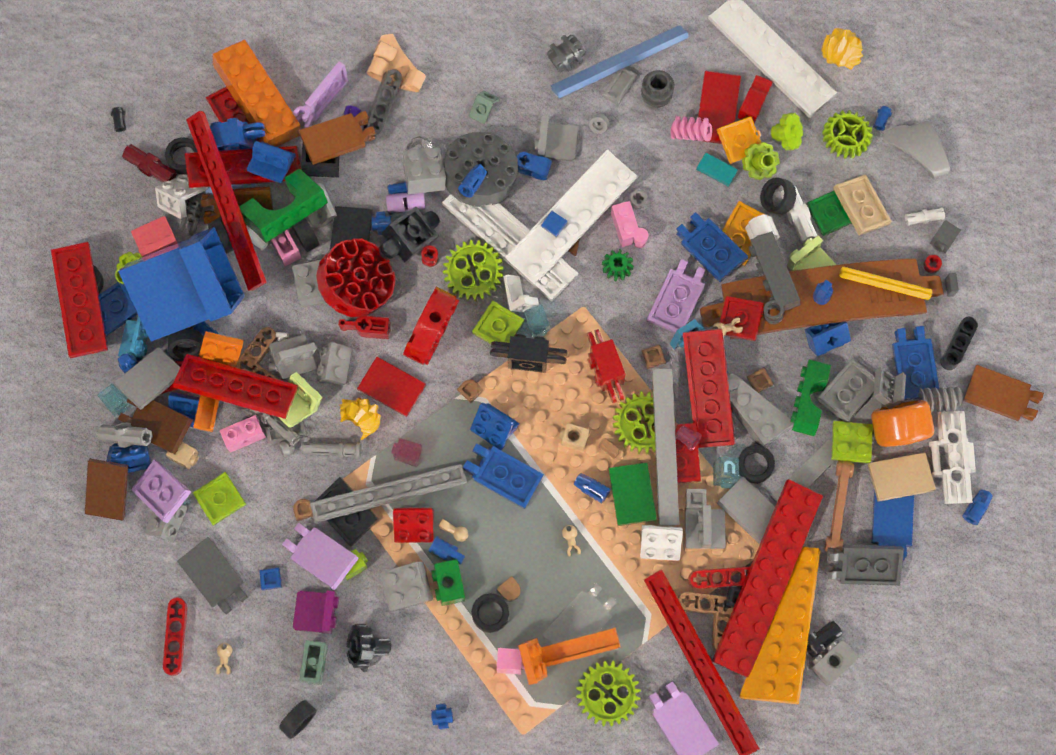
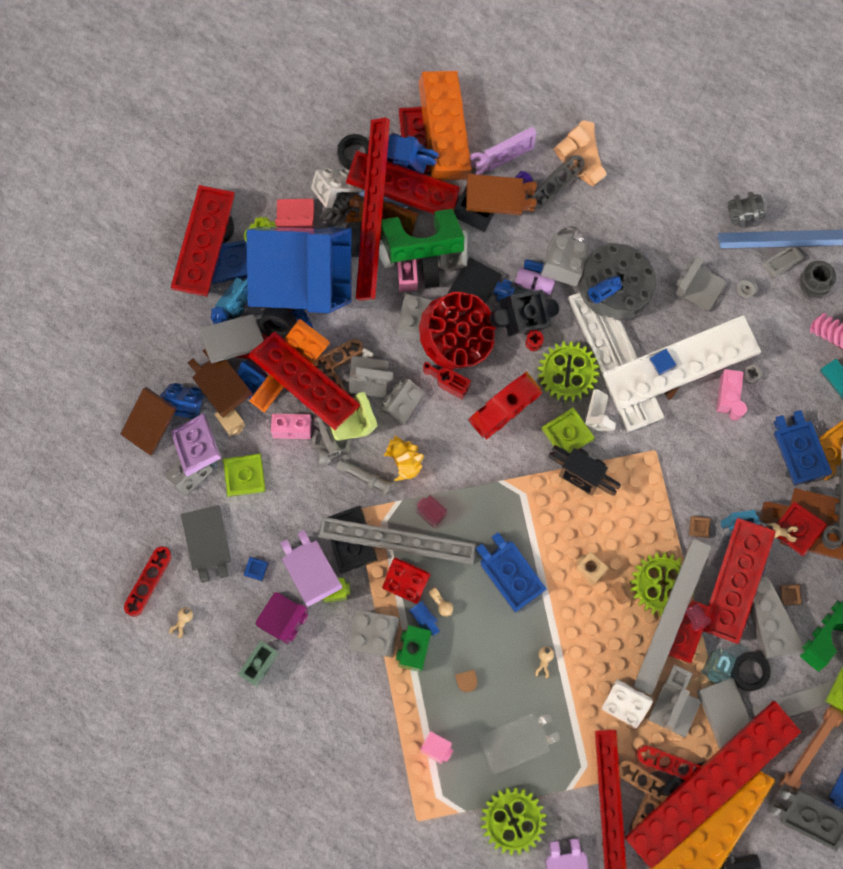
camera: 25 degrees right, 0 degrees up
clear light blue brick [97,383,130,417] -> none
light grey piece [97,422,153,447] -> none
black pin [111,107,126,132] -> none
dark red piece [122,144,177,183] -> none
blue bracket [247,141,295,183] -> none
black tyre [279,700,316,739] -> none
medium nougat tile [293,499,313,522] -> none
black piece [346,624,391,672] -> none
red tile [357,356,426,417] -> none
blue gear [431,703,453,729] -> none
medium nougat tile [456,380,481,403] -> none
sand green bracket [469,90,499,124] -> none
blue bracket [470,402,519,450] -> none
black tyre [471,593,509,633] -> none
blue piece [517,152,552,180] -> none
orange bracket [518,627,621,685] -> none
clear light blue brick [524,305,550,337] -> none
blue hinge [574,473,611,504] -> none
red brick [587,329,626,403] -> none
green gear [602,249,634,282] -> none
green tile [609,463,657,526] -> none
lavender tile [647,259,705,333] -> none

